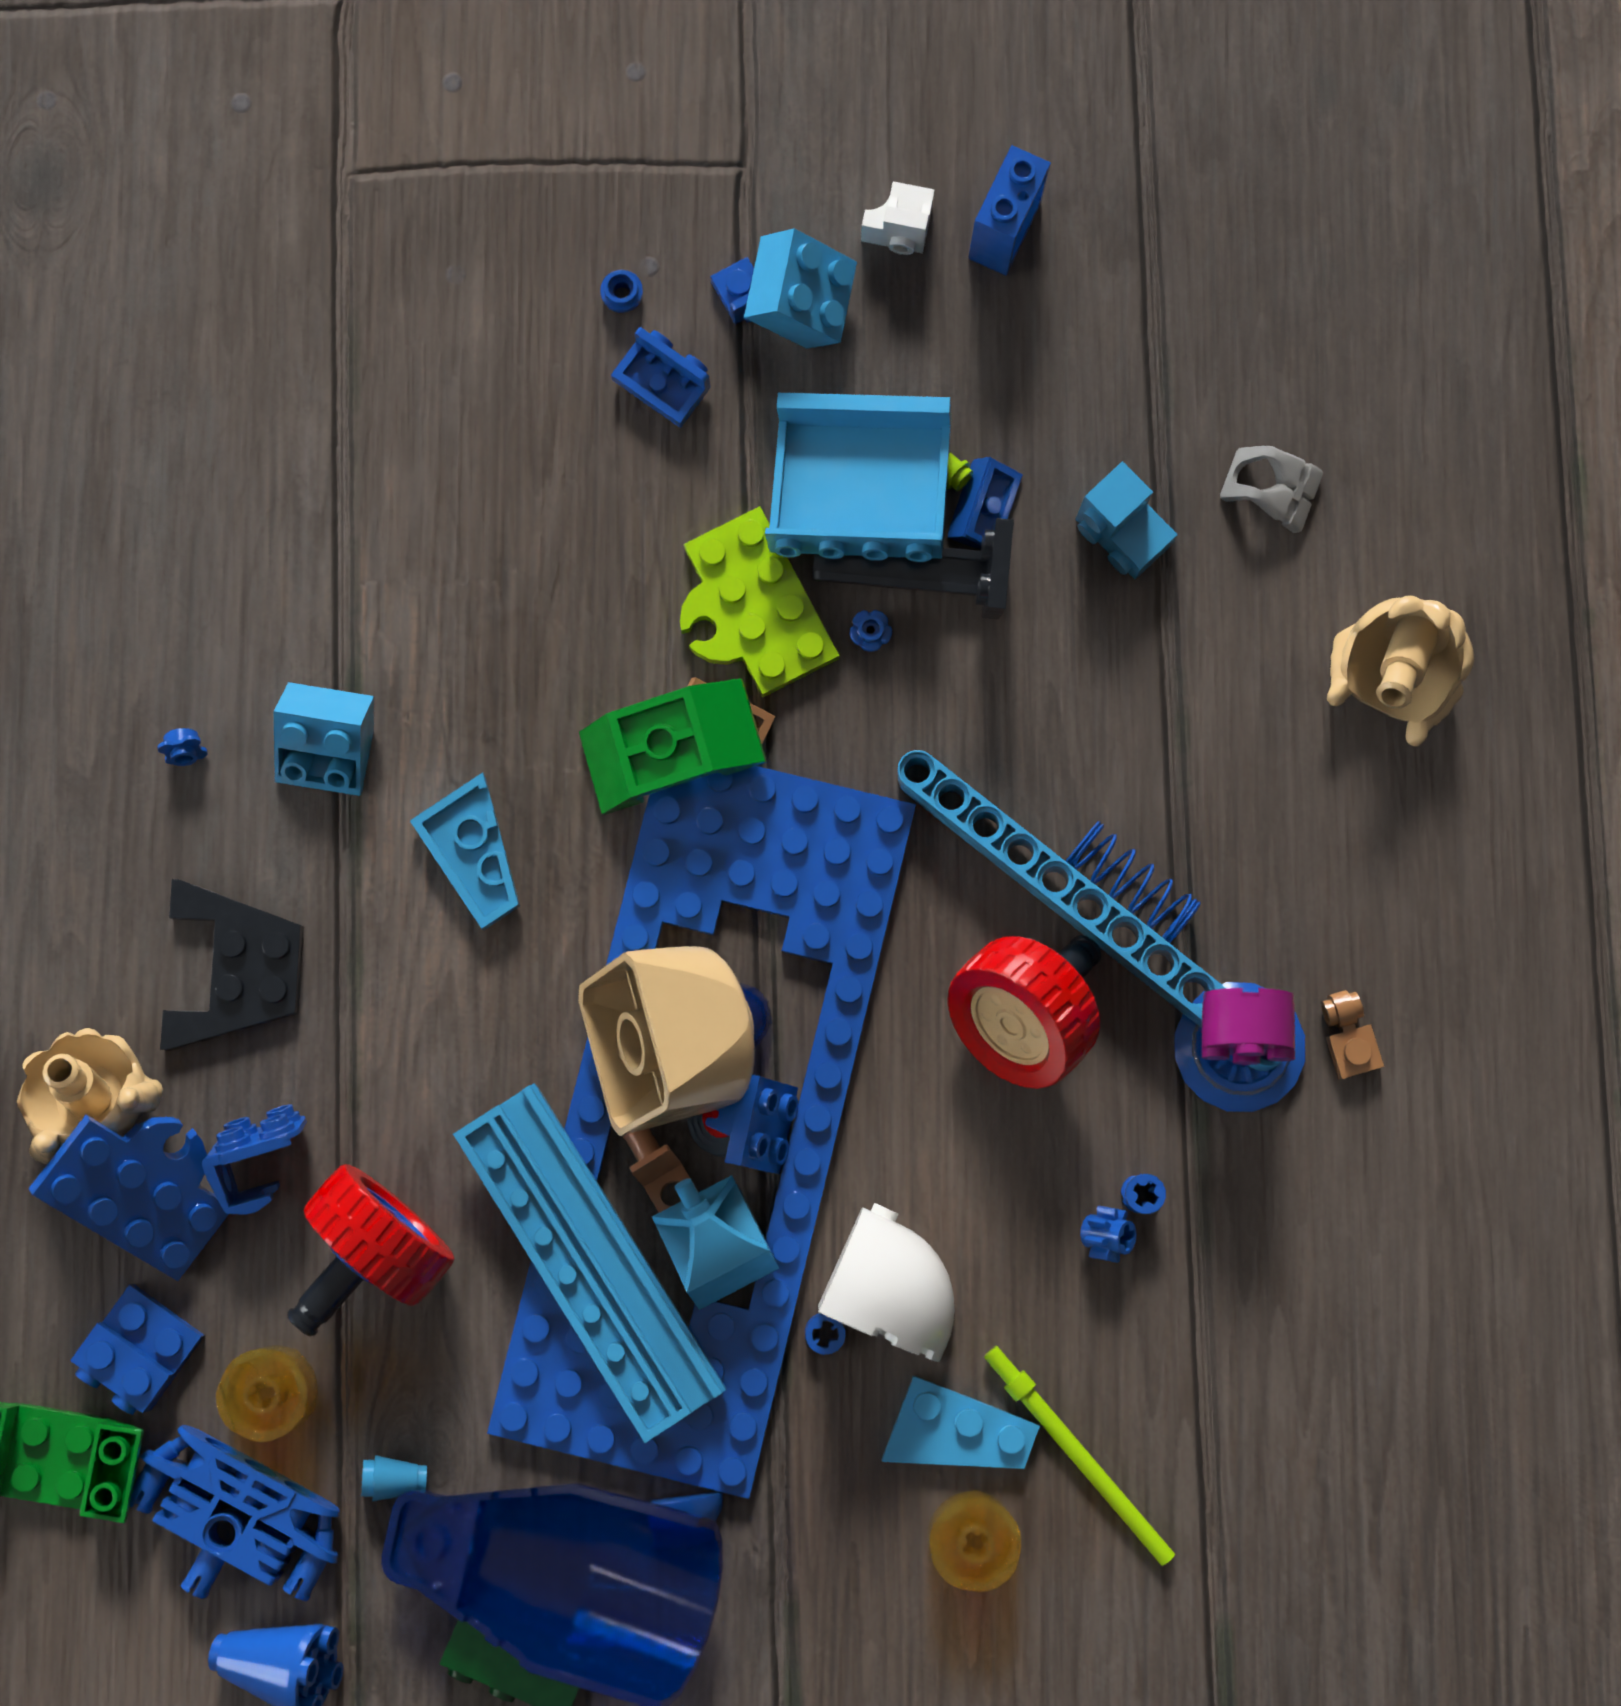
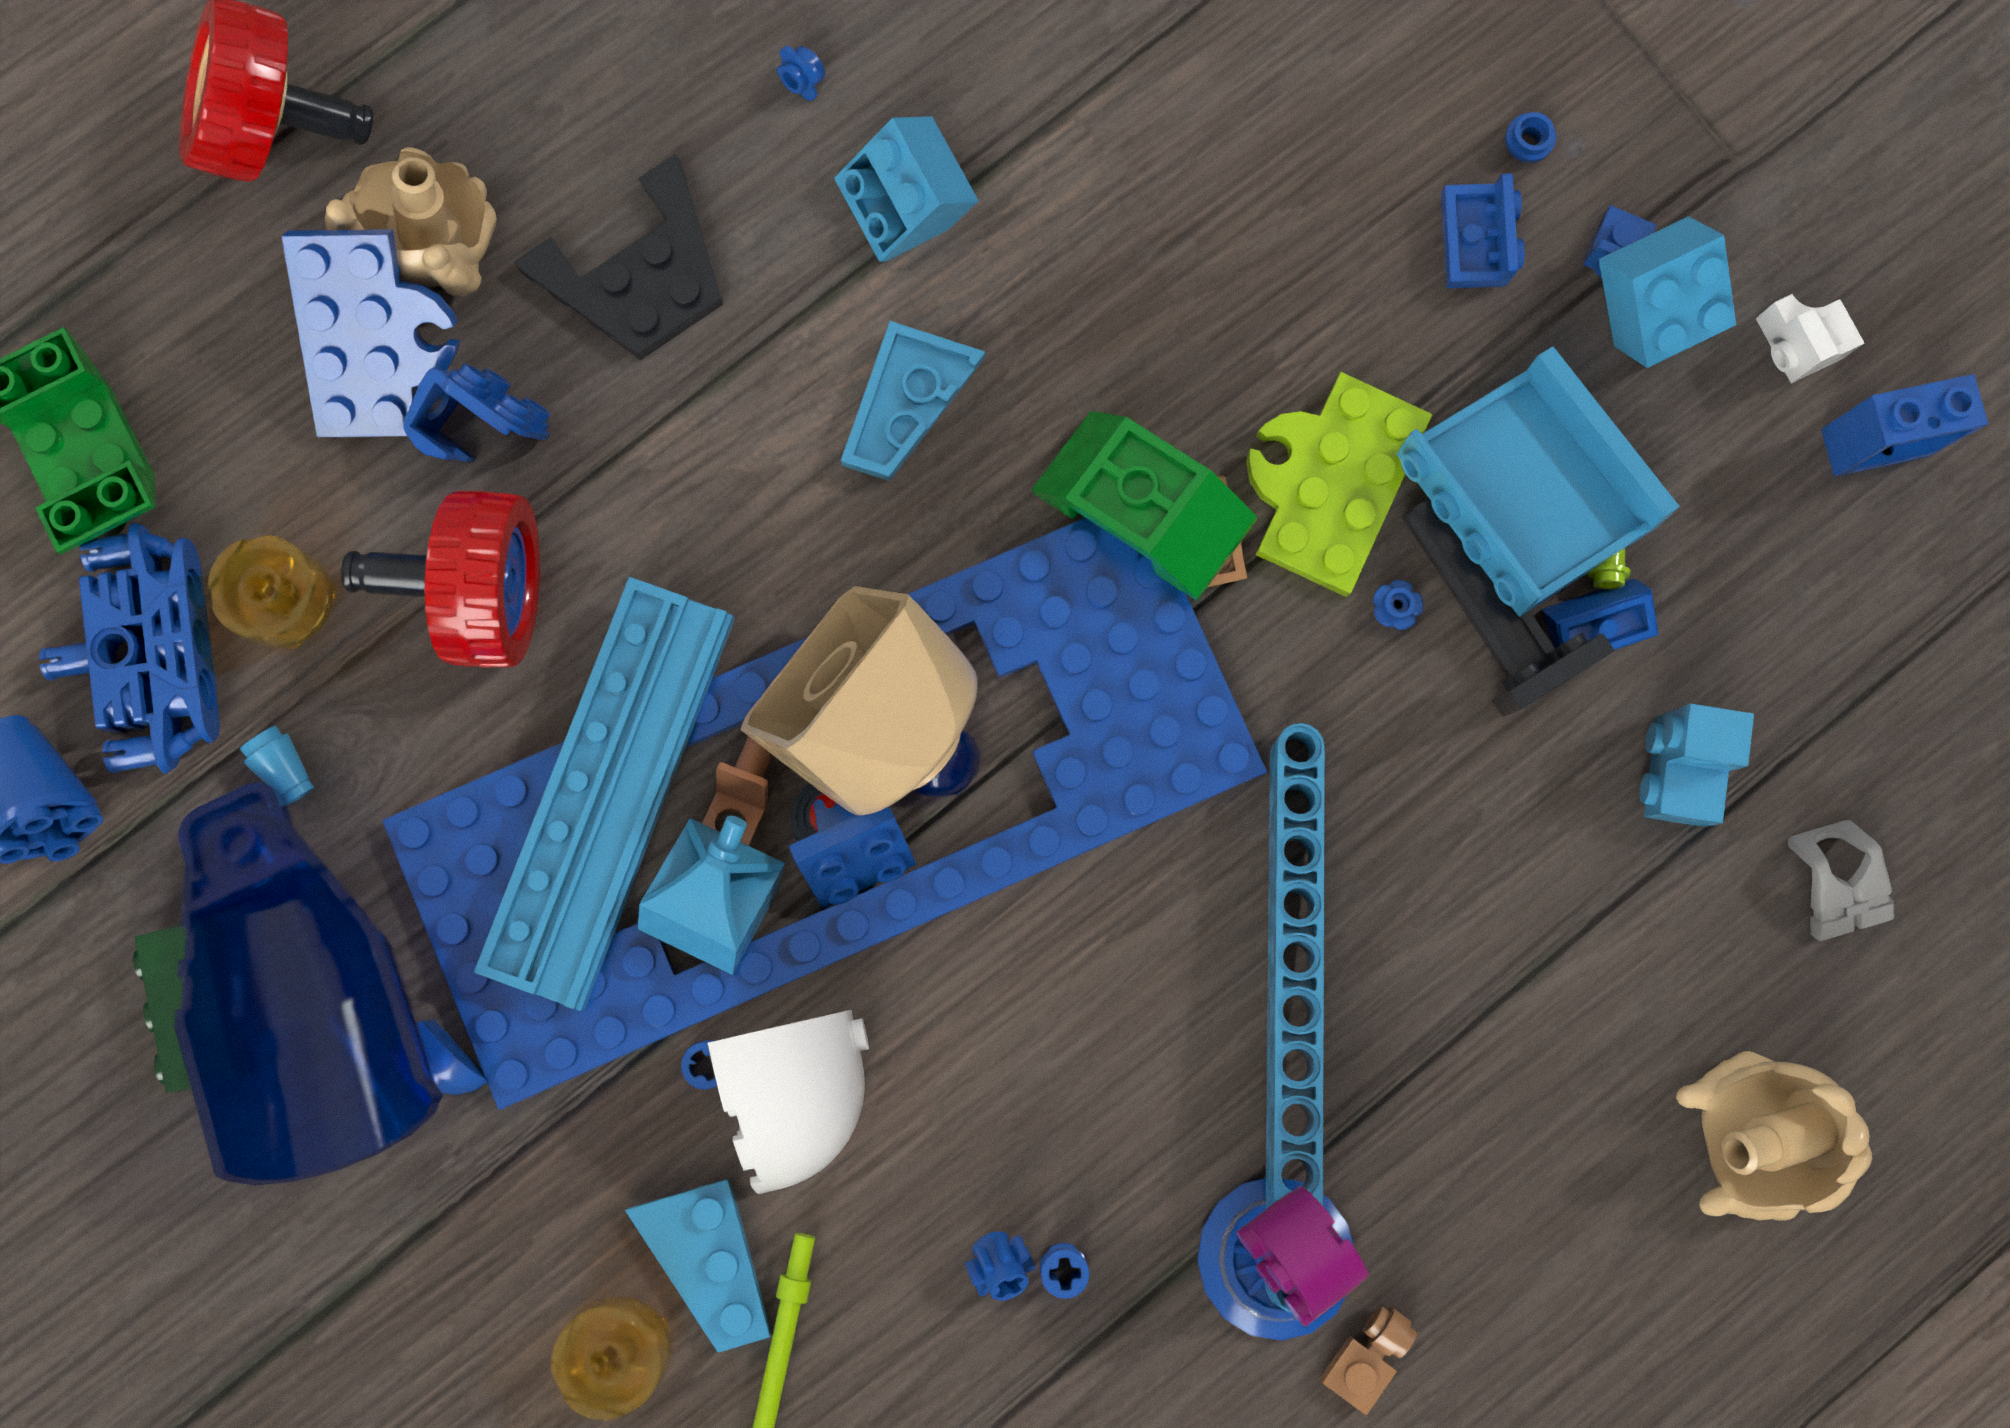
camera: 50 degrees right, 0 degrees up
blue plate [70,1284,205,1414] -> none
red wheel [947,935,1101,1089] -> none
blue piece [1066,821,1201,943] -> none

